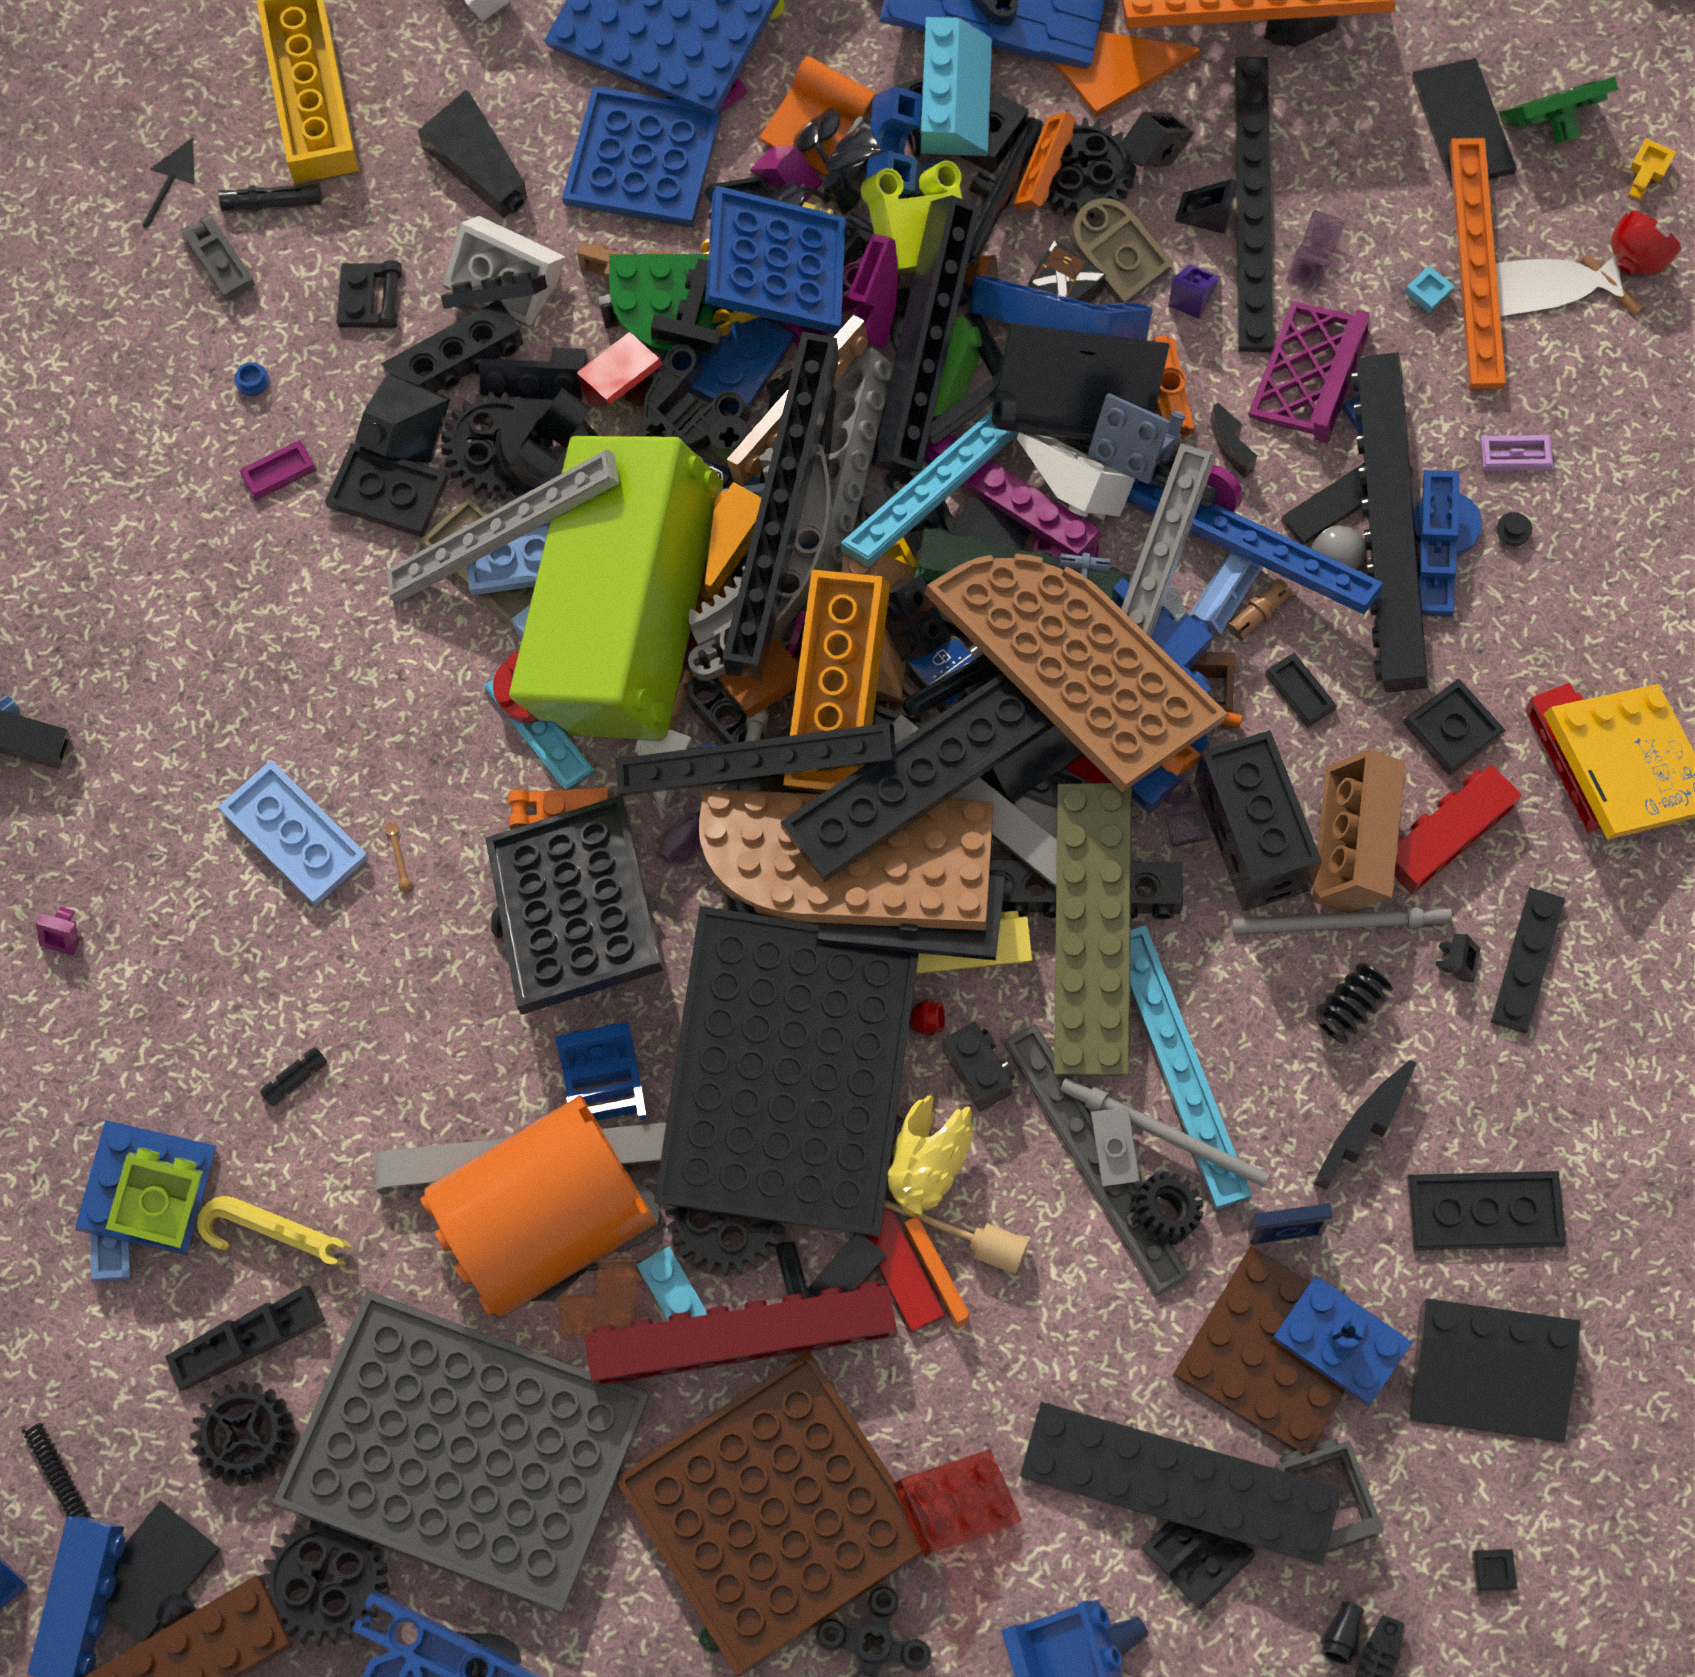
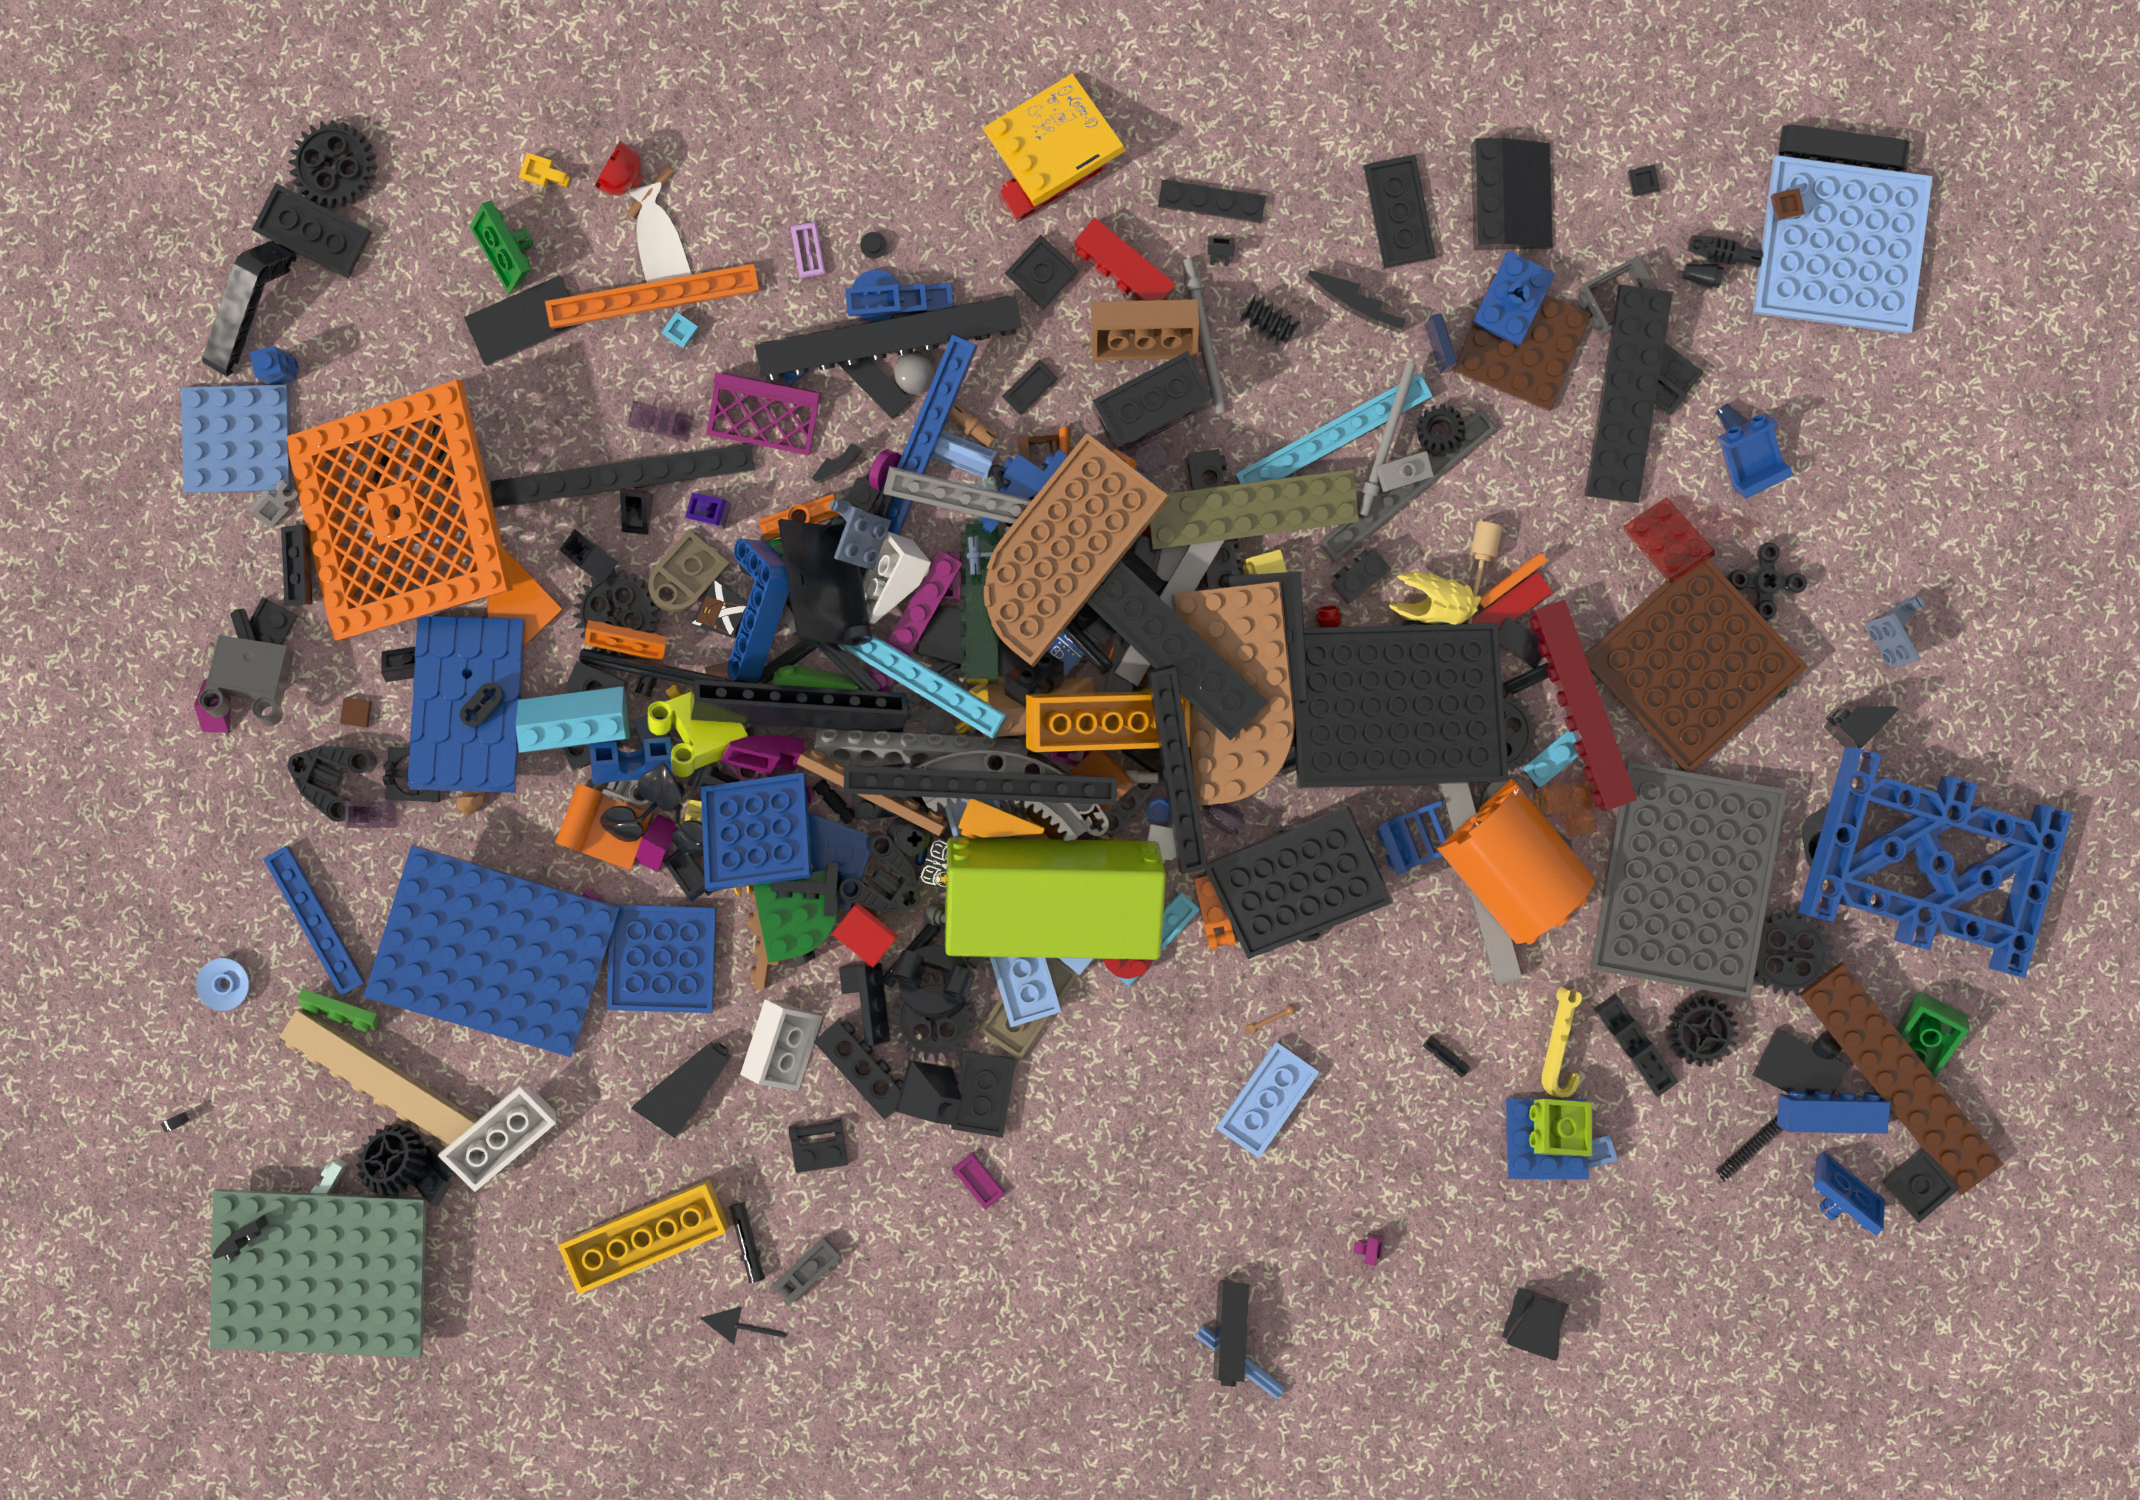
camera: 100 degrees left, 20 degrees up
blue plate [234,362,269,396] -> none
light grey tile [386,449,619,603] -> none
black plate [441,271,548,309] -> none

